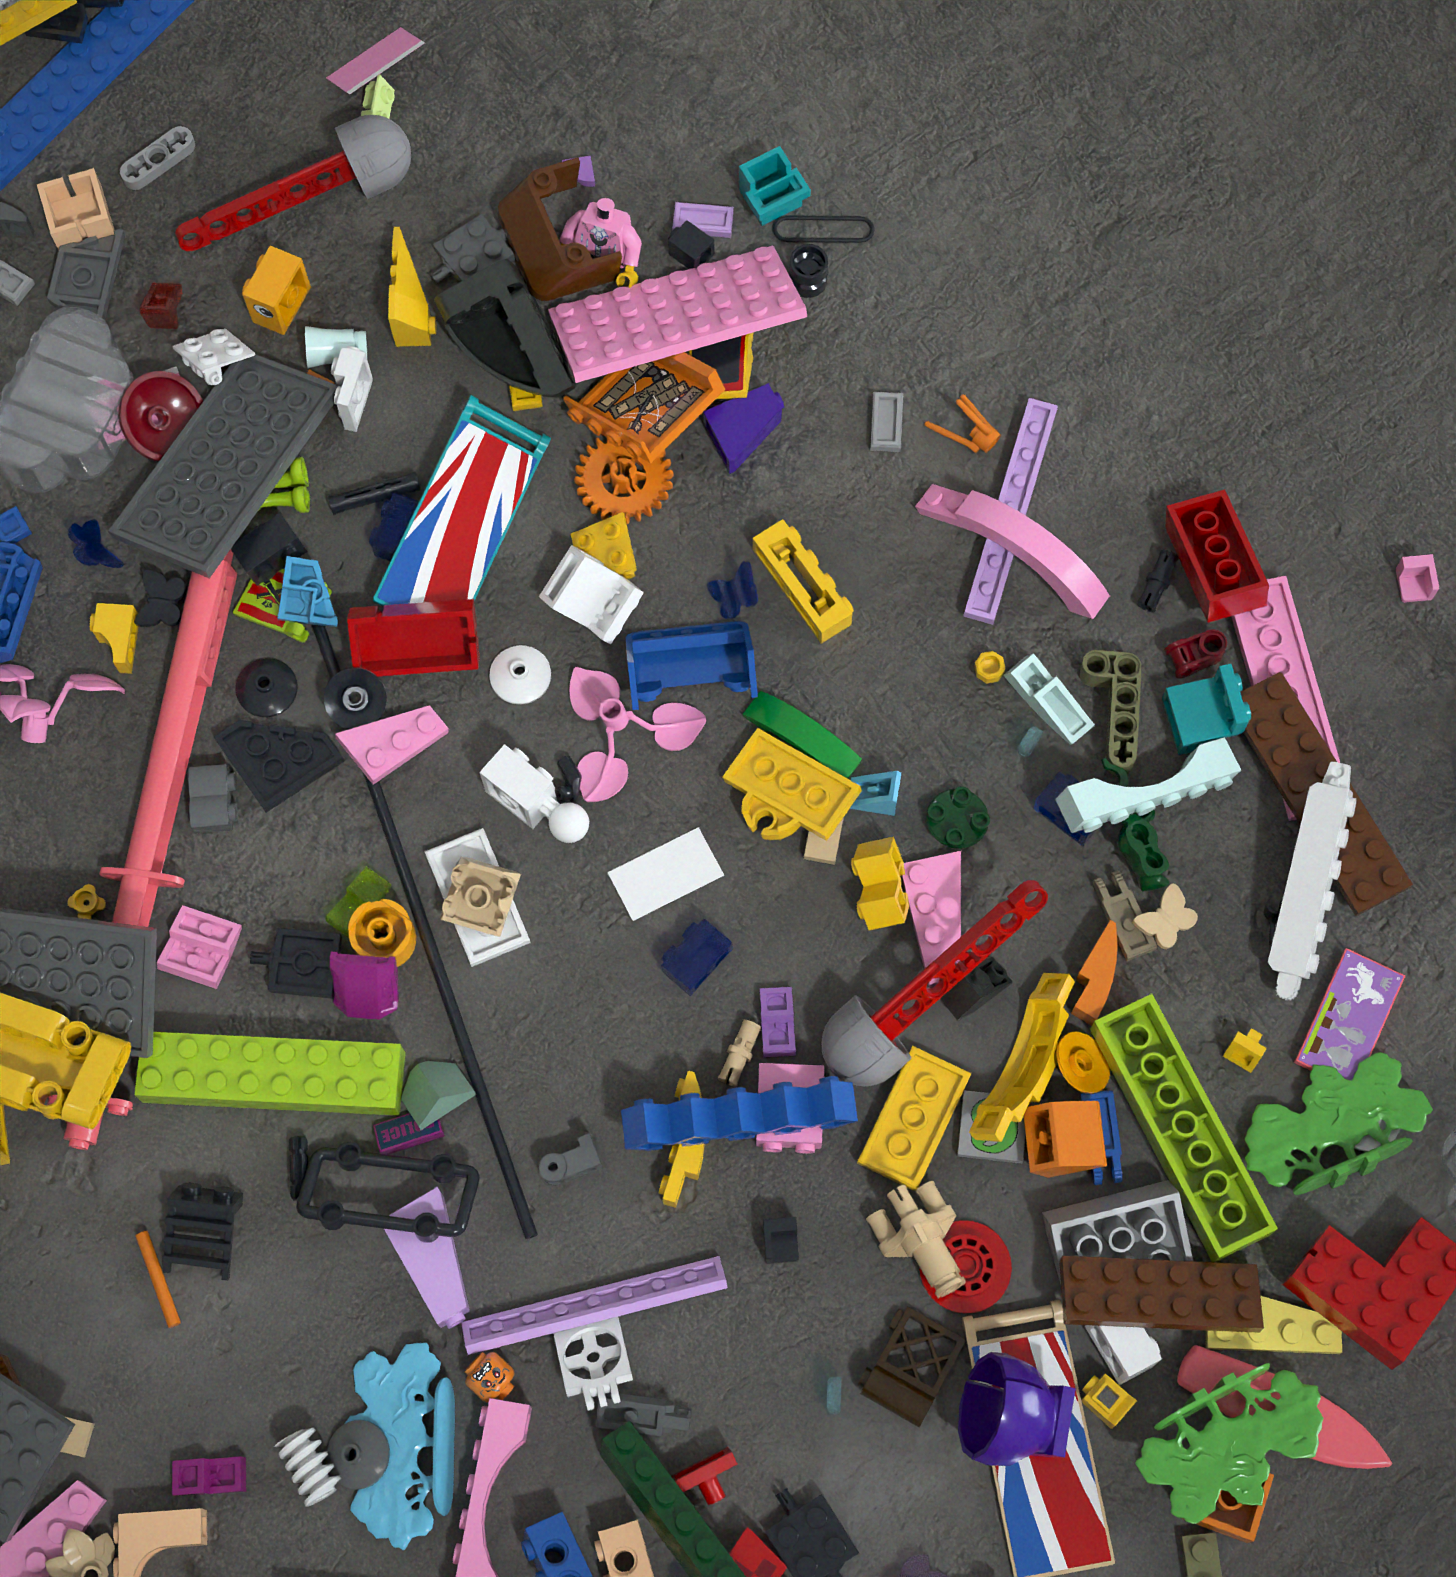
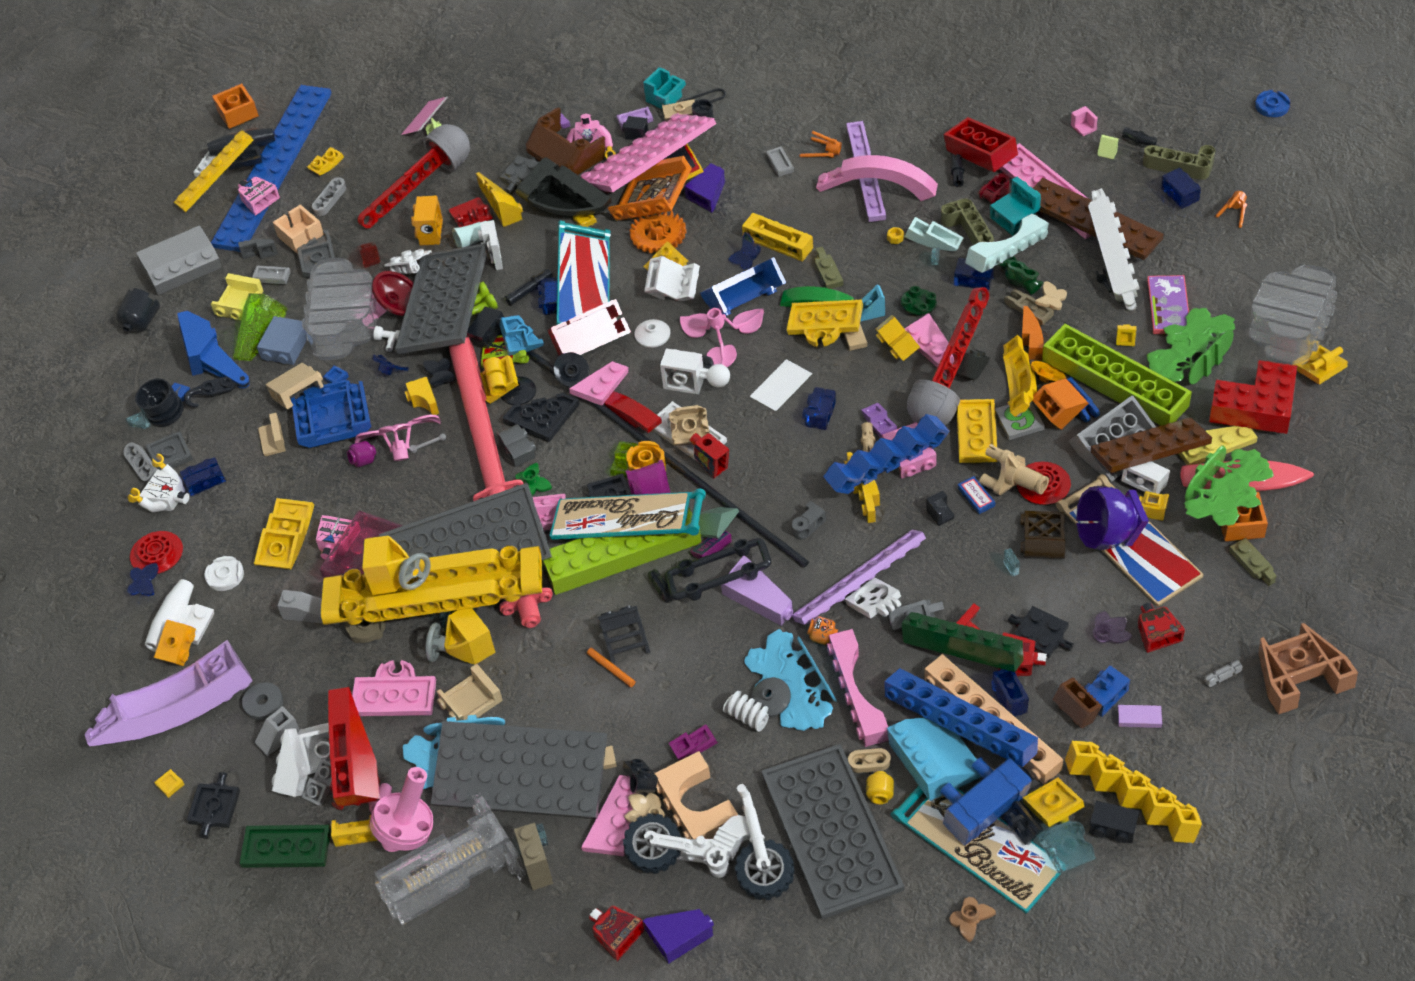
camera: 20 degrees left, 20 degrees down
none -> bright pink torso [238,177,280,216]
none -> yellow slope [307,147,344,175]
none -> white piece [374,326,400,352]
none -> light grey hinge [409,433,446,453]
none -> red hinge [448,197,493,227]
none -> yellow plate [480,355,518,404]
none -> green animal [515,463,552,496]
none -> flag [550,488,706,539]
none -> red slope [604,391,662,433]
none -> black plate [623,759,658,793]
none -> tan plate [662,99,695,121]
none -> red torso [689,433,729,479]
none -> olive hinge [815,247,843,289]
none -> tile [958,476,996,514]
none -> yellowish green slope [1098,135,1119,159]

